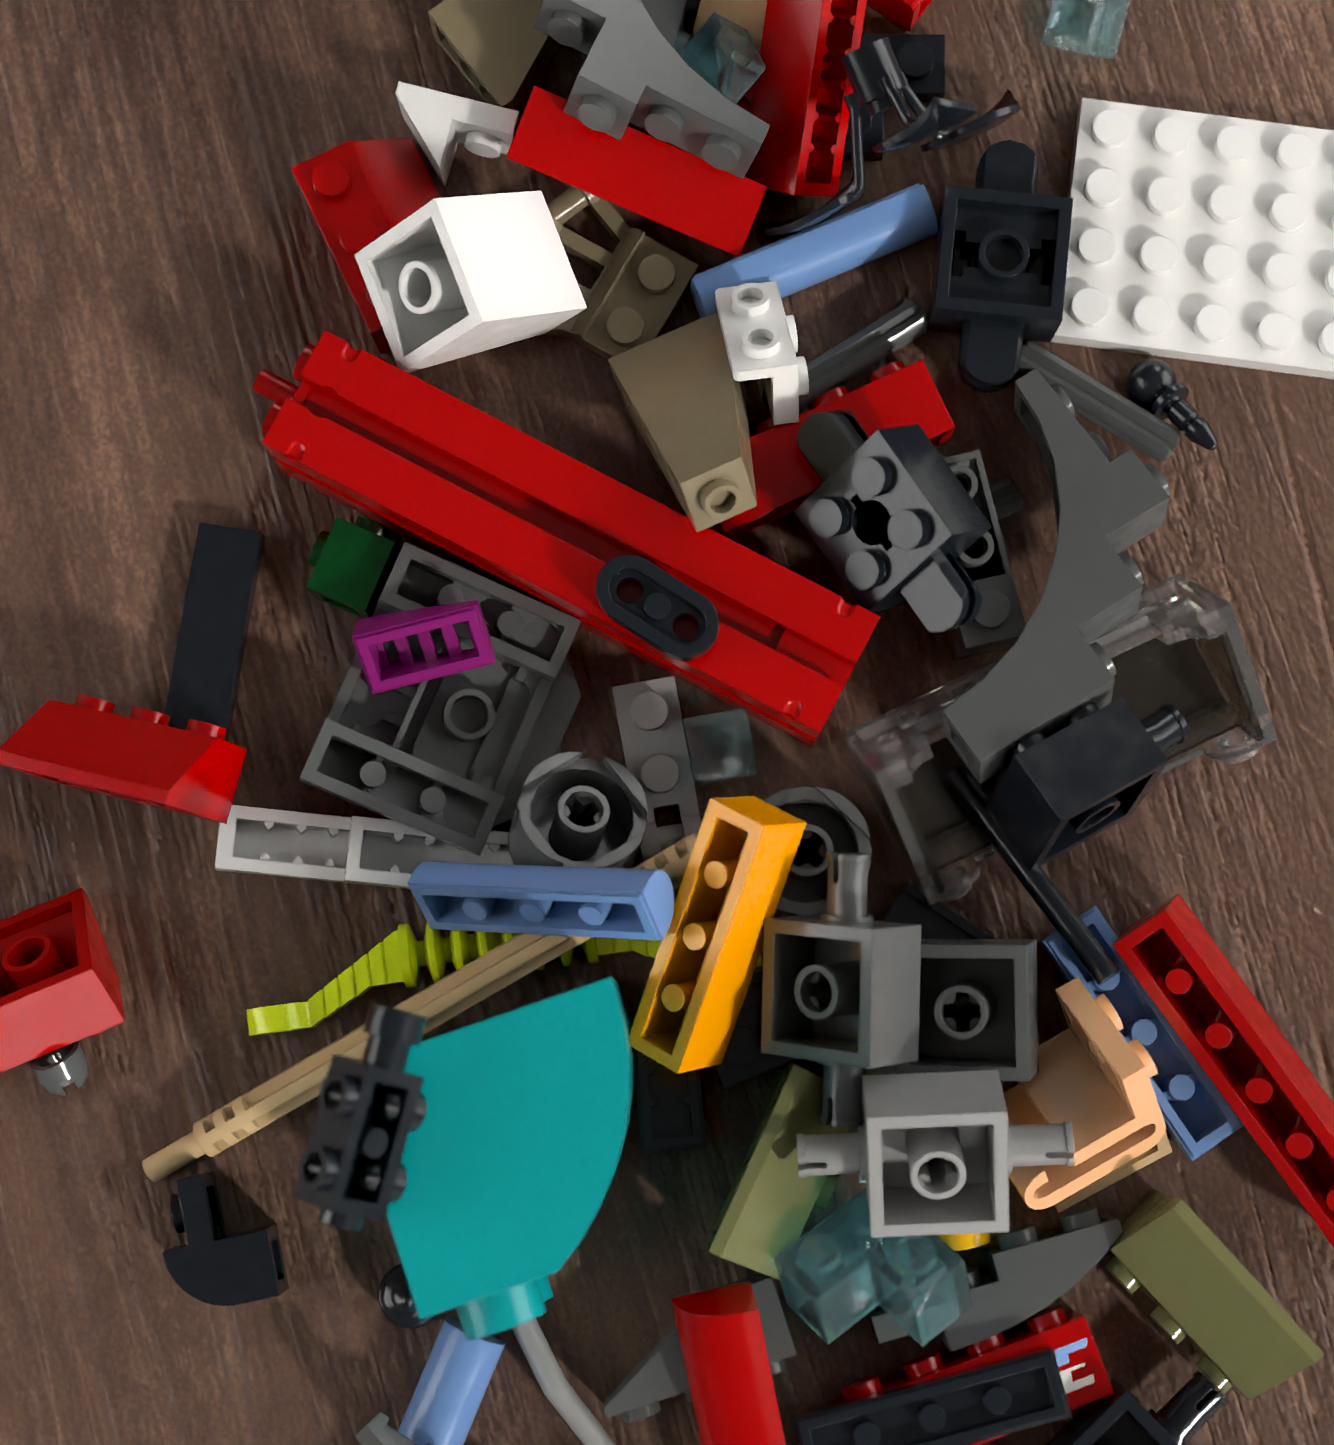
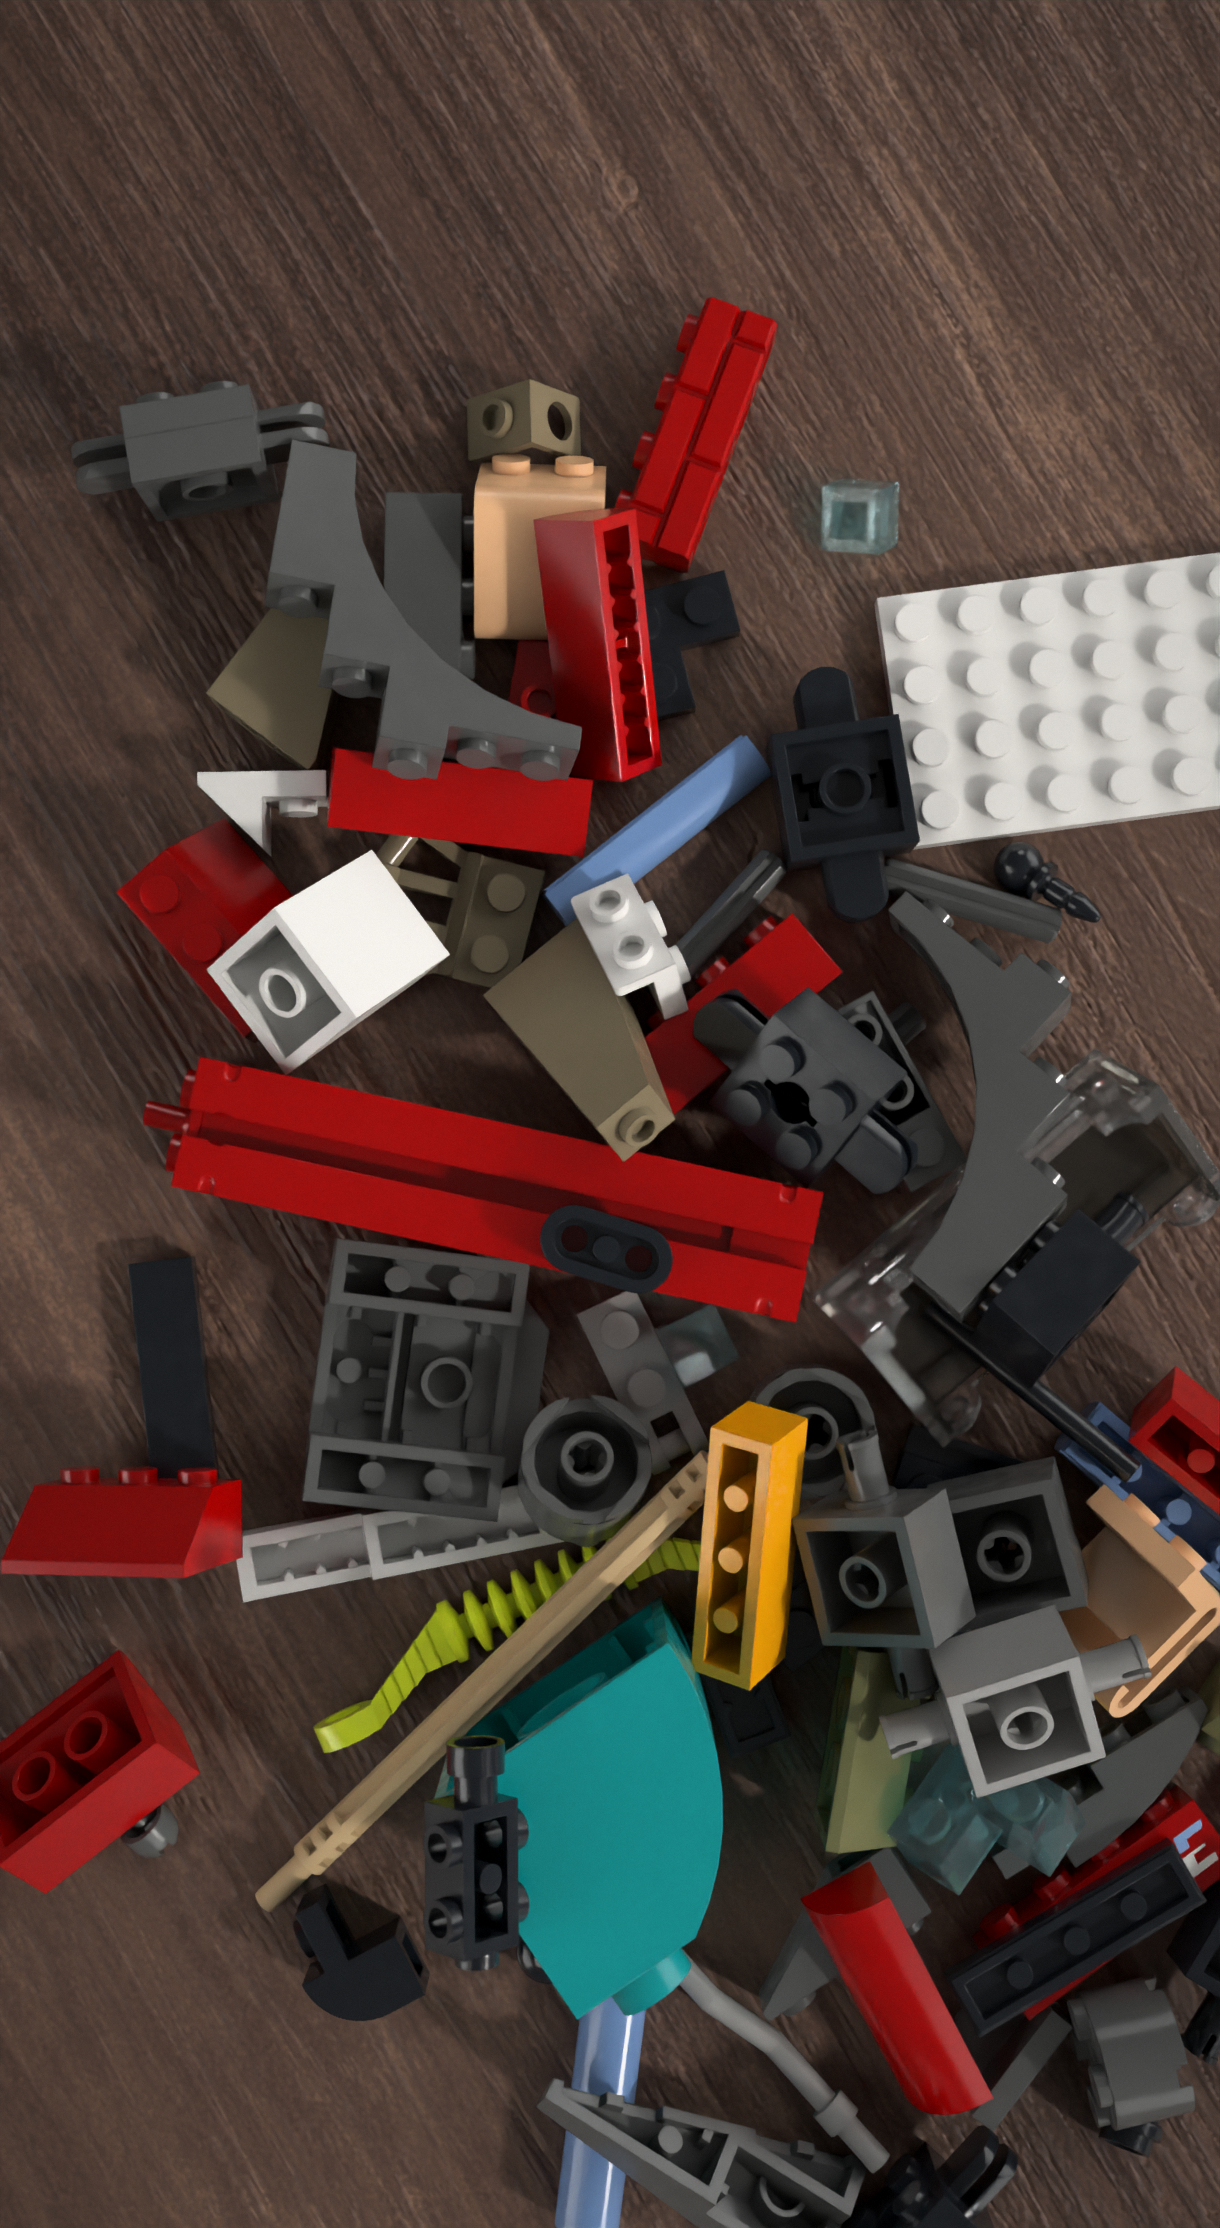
camera: 20 degrees left, 5 degrees up
dark green brick [306,516,400,619] -> none
magenta slope [352,600,497,694] -> none
medium blue brick [407,862,674,940] -> none
clear light blue slope [679,12,766,104] -> none
black plant [753,37,1021,235] -> none

